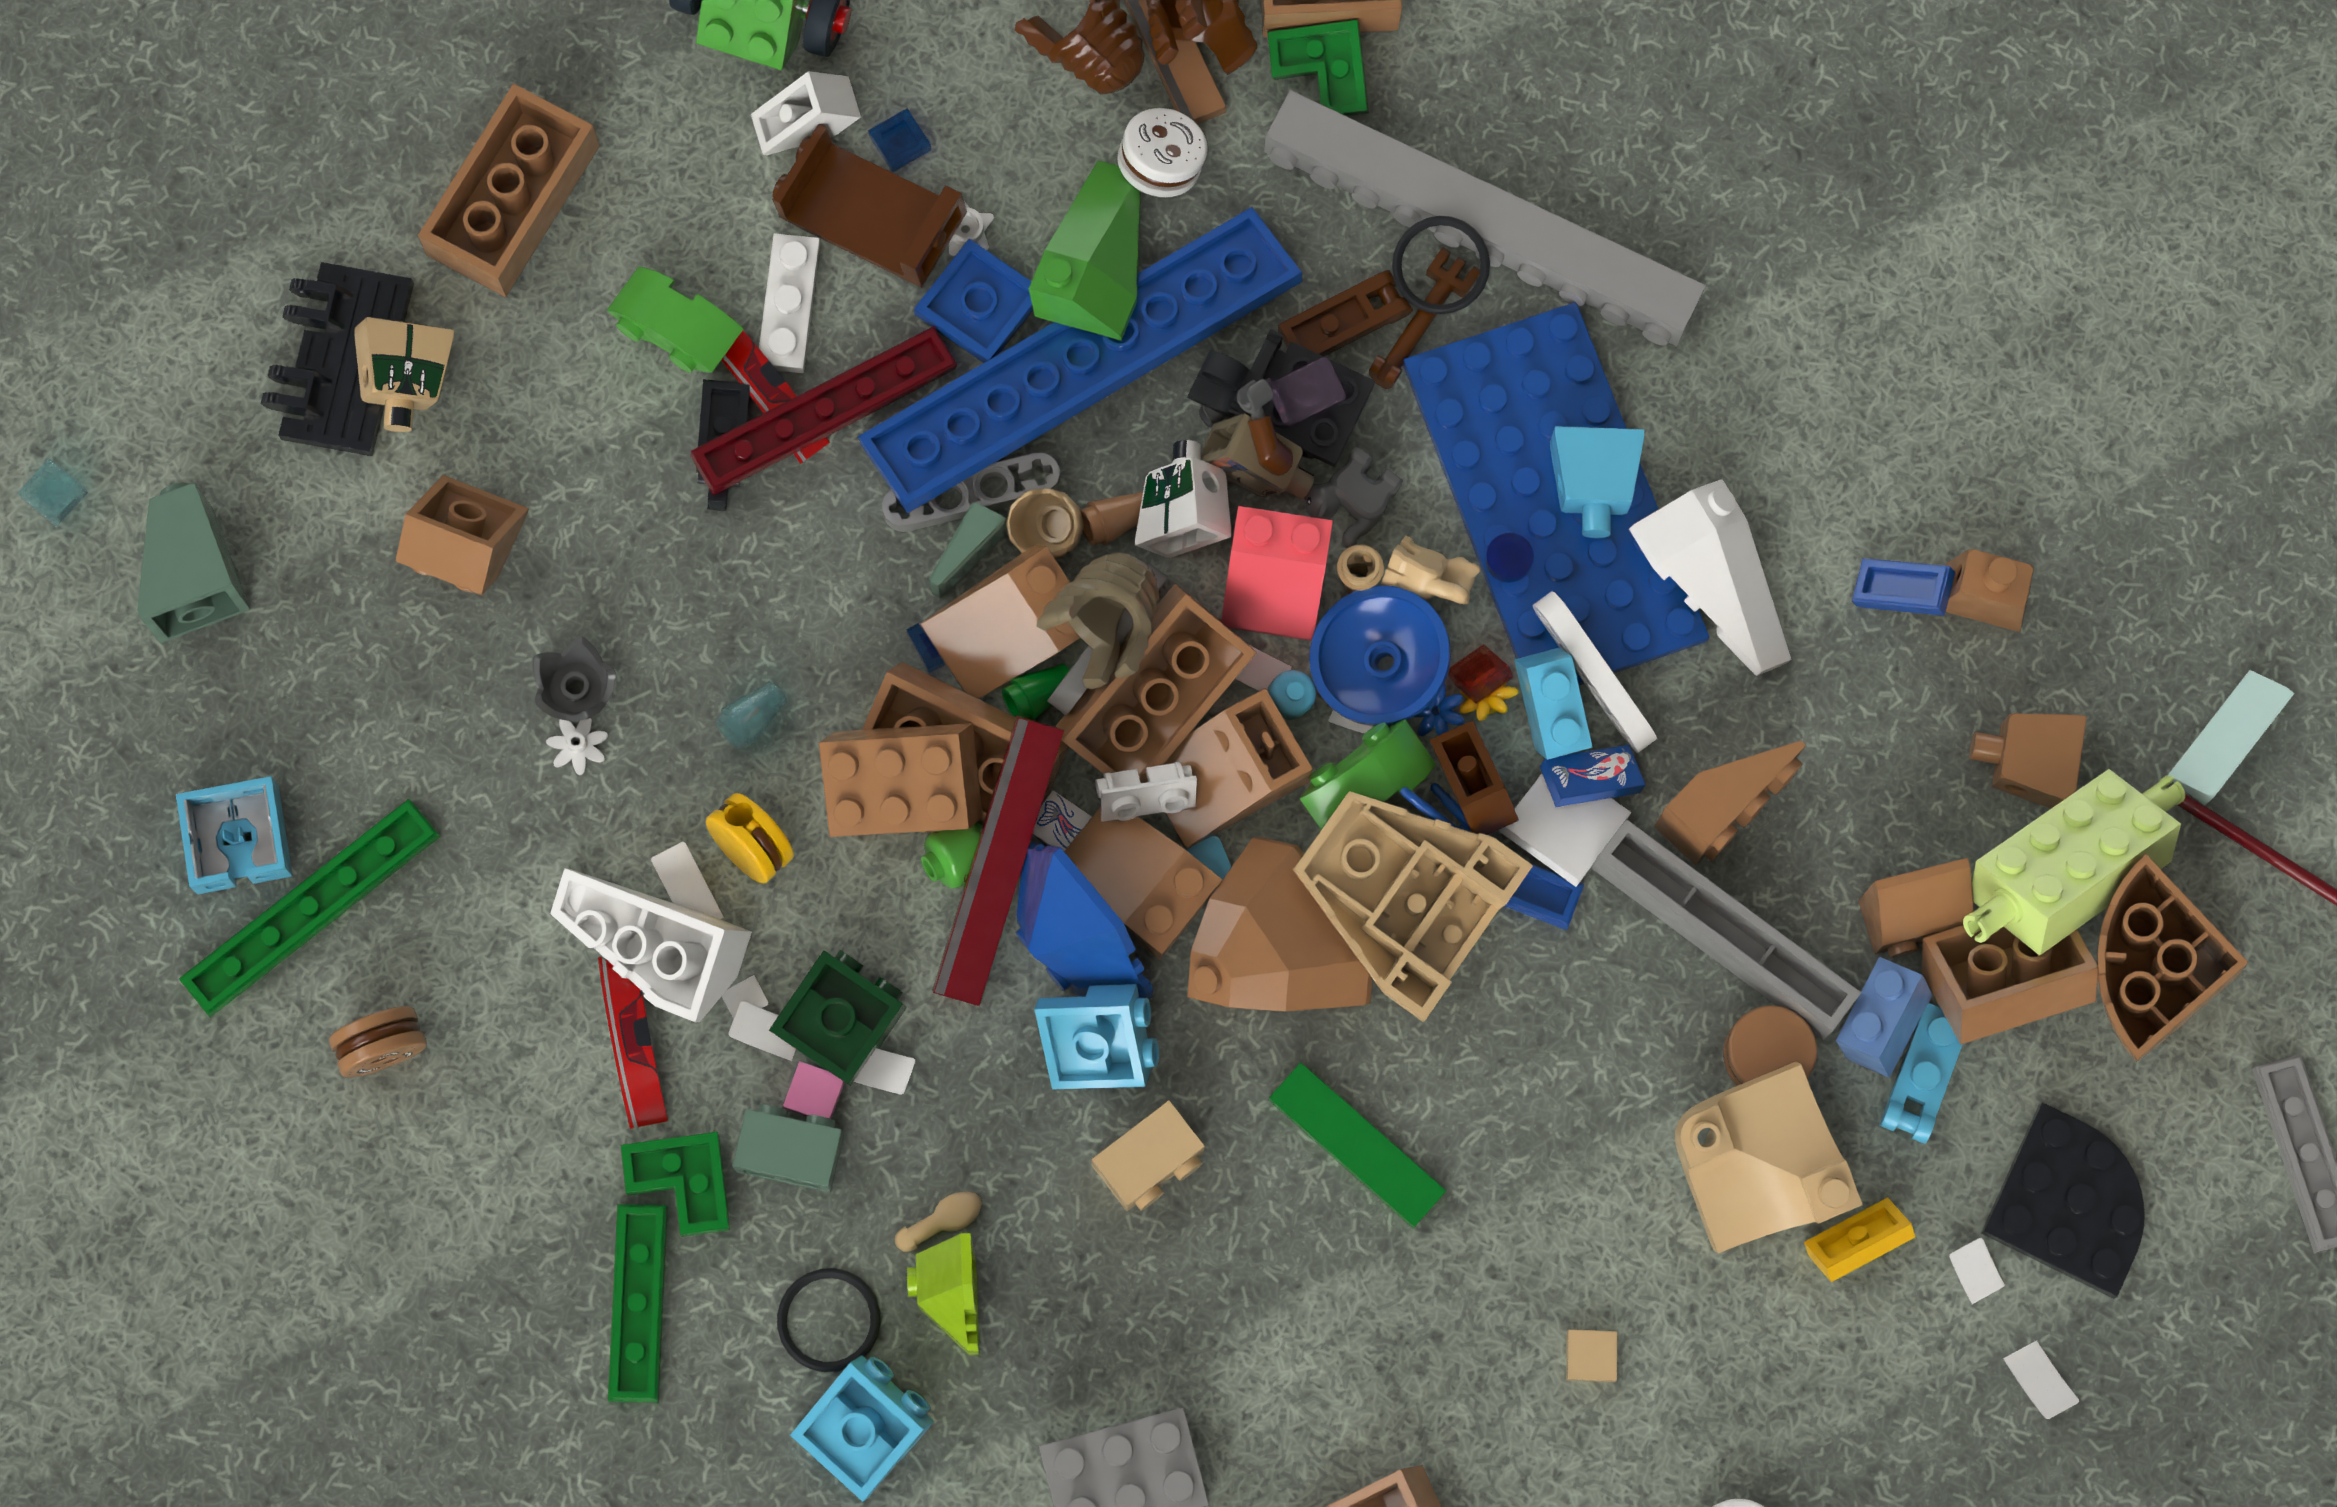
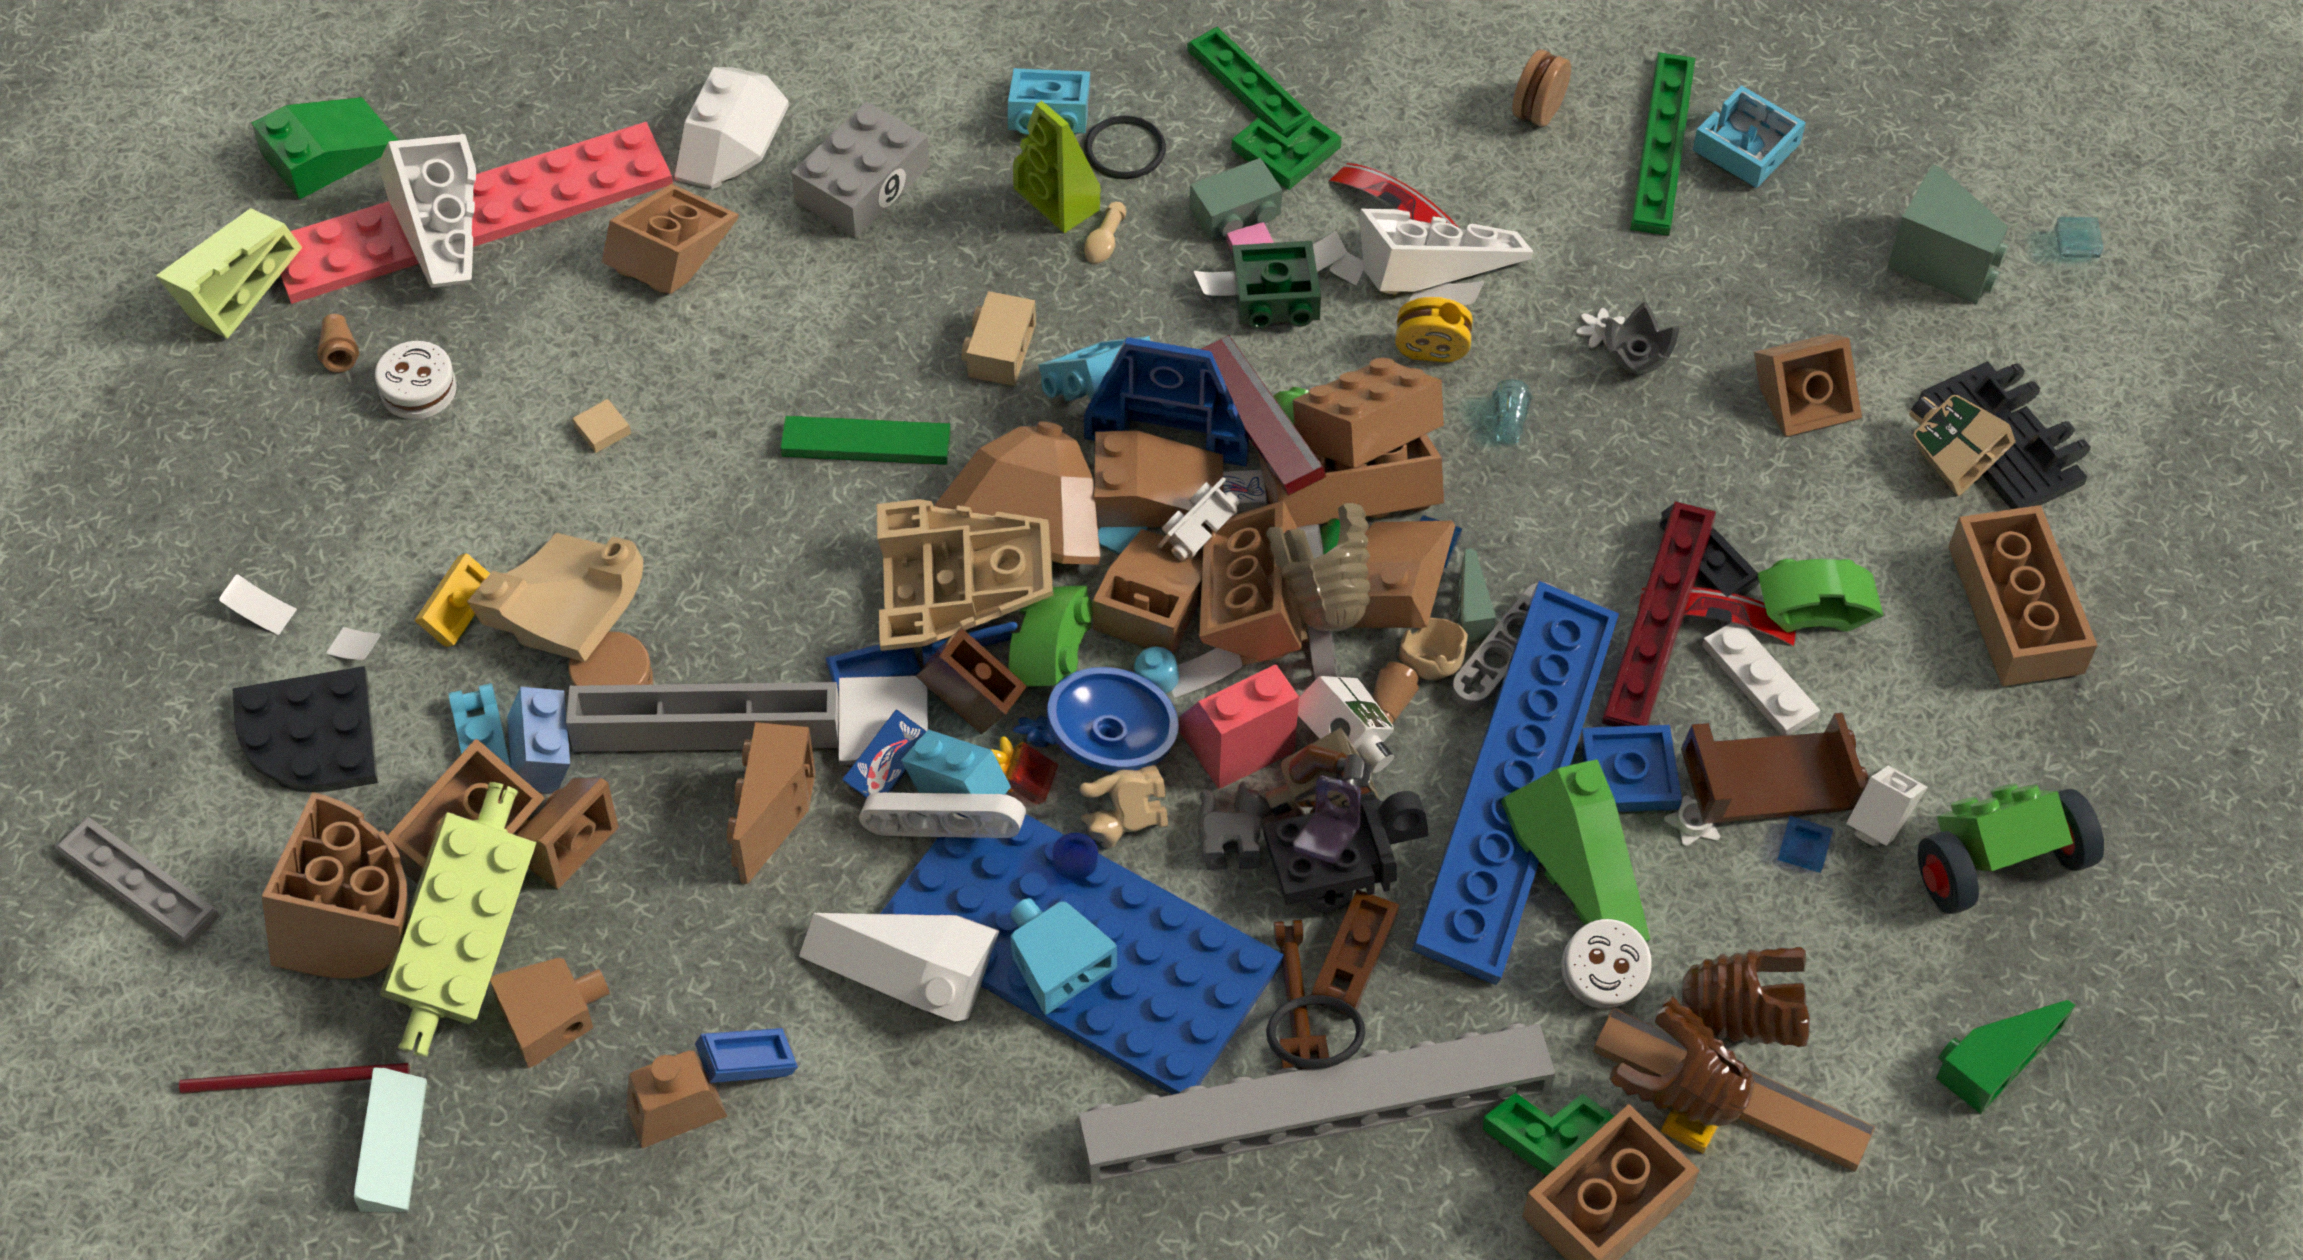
camera: 145 degrees right, 20 degrees down
tan cone [1337,545,1384,593] -> none

